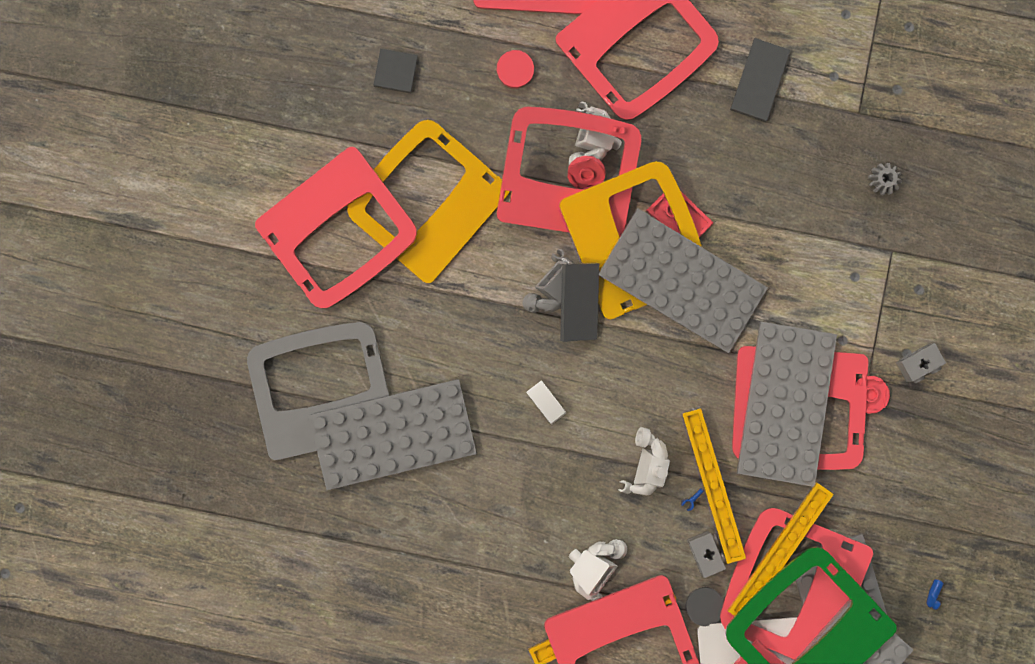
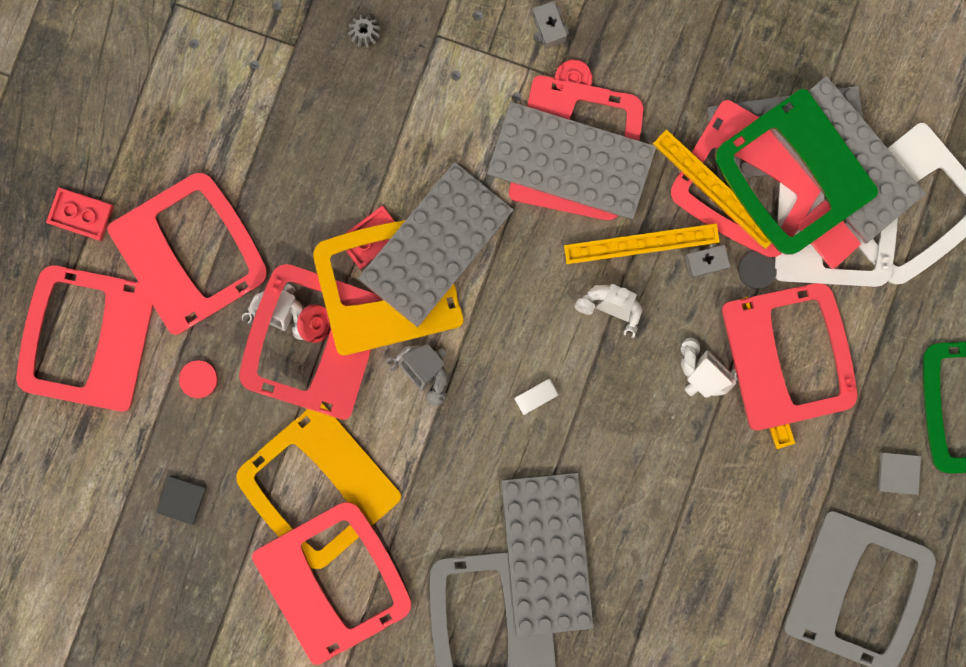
camera: 75 degrees left, 0 degrees up
dark grey tile [560,263,599,342] -> none
blue hand [681,488,704,511] -> none
dark grey tile [730,38,790,122] -> none
blue arm [926,580,944,610] -> none

